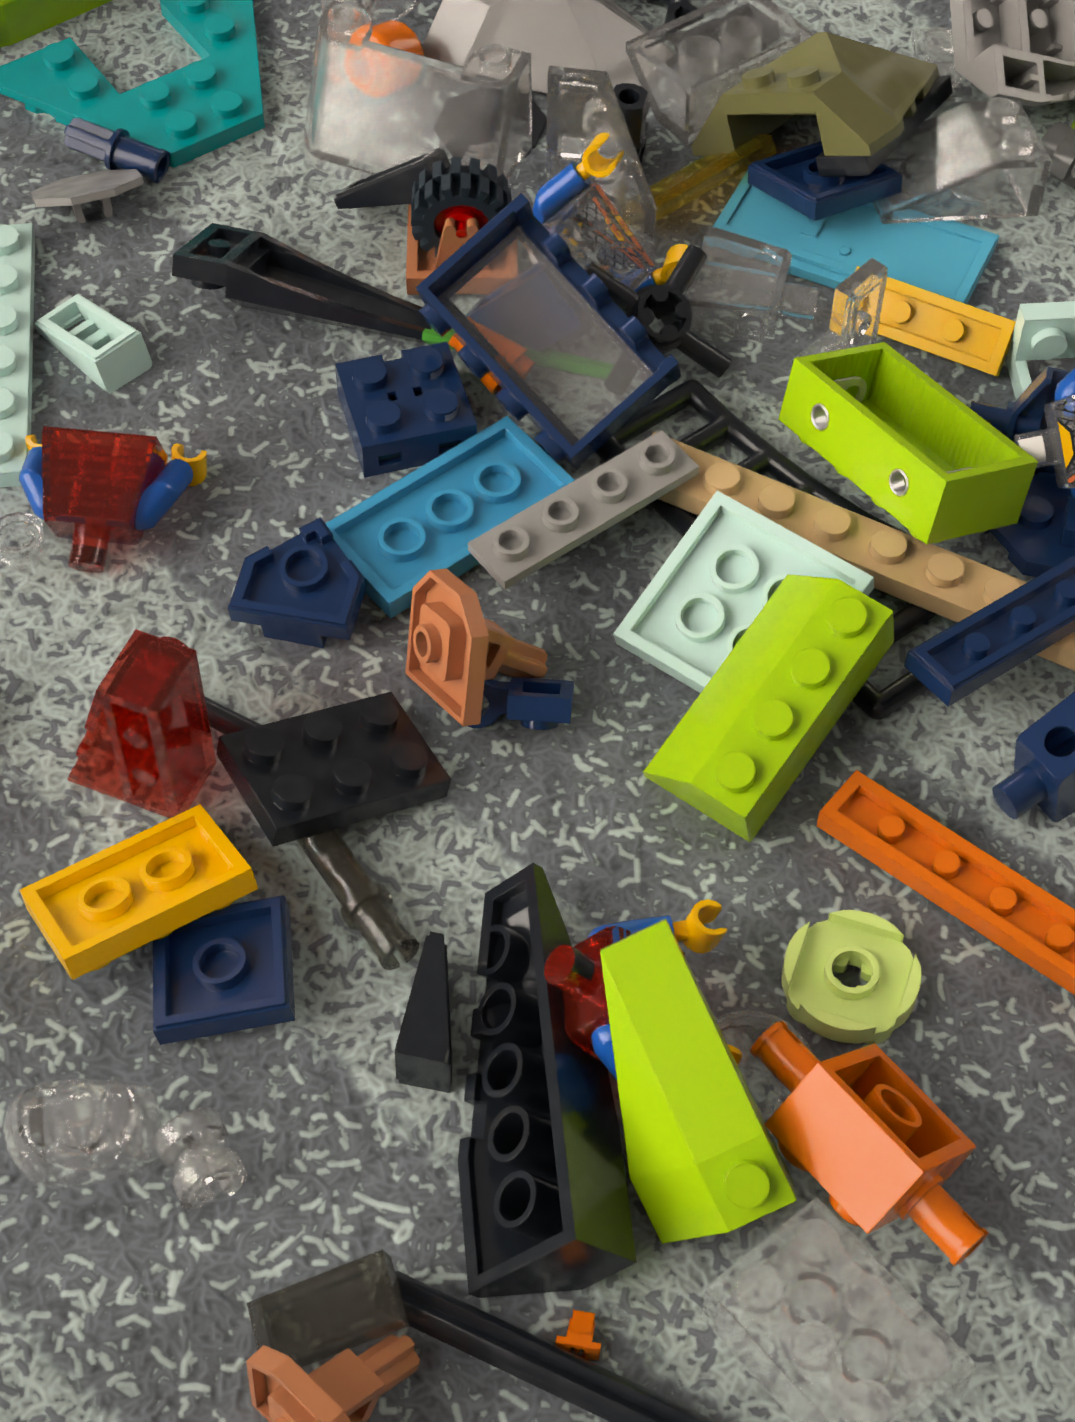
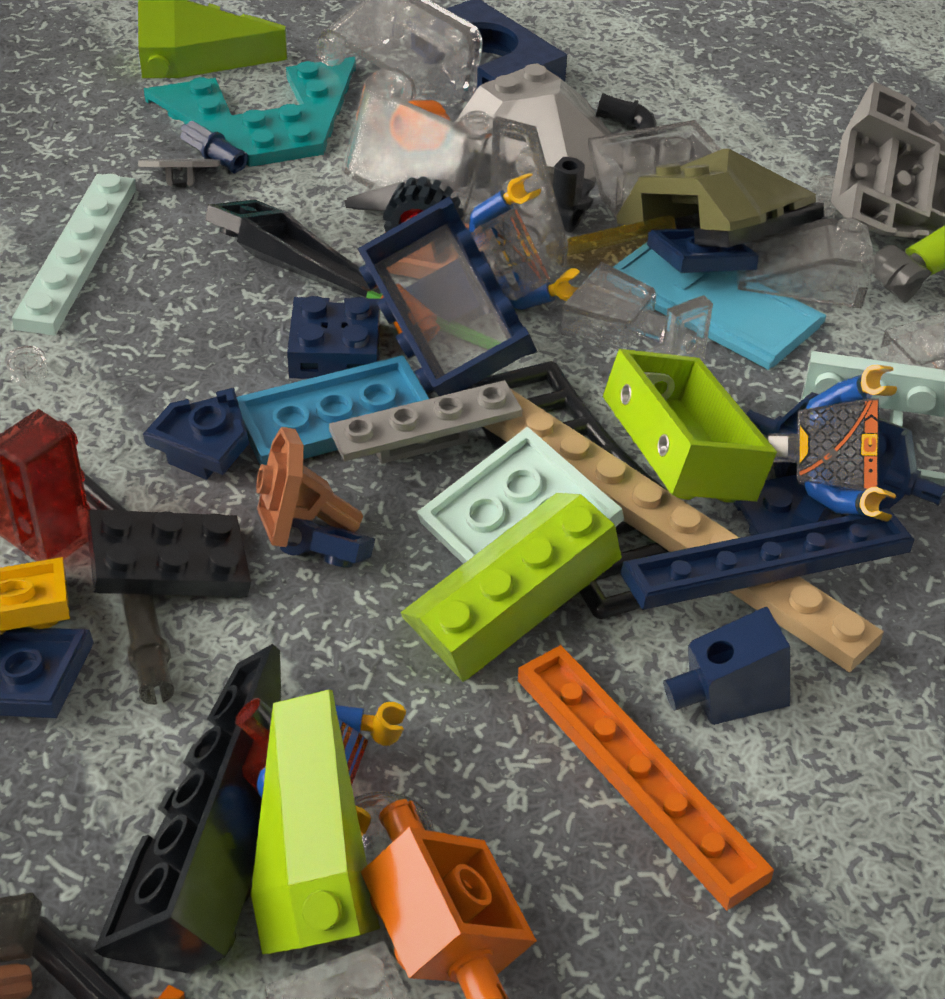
camera: 15 degrees right, 10 degrees down
clear red torso [19,426,207,573] -> none
light aqua slope [34,294,152,394] -> none
black slope [395,931,453,1093] -> none
black bar [585,245,732,396] -> none
yellowish green plate [781,910,922,1044] -> none
yellow plate [837,266,1016,377] -> none

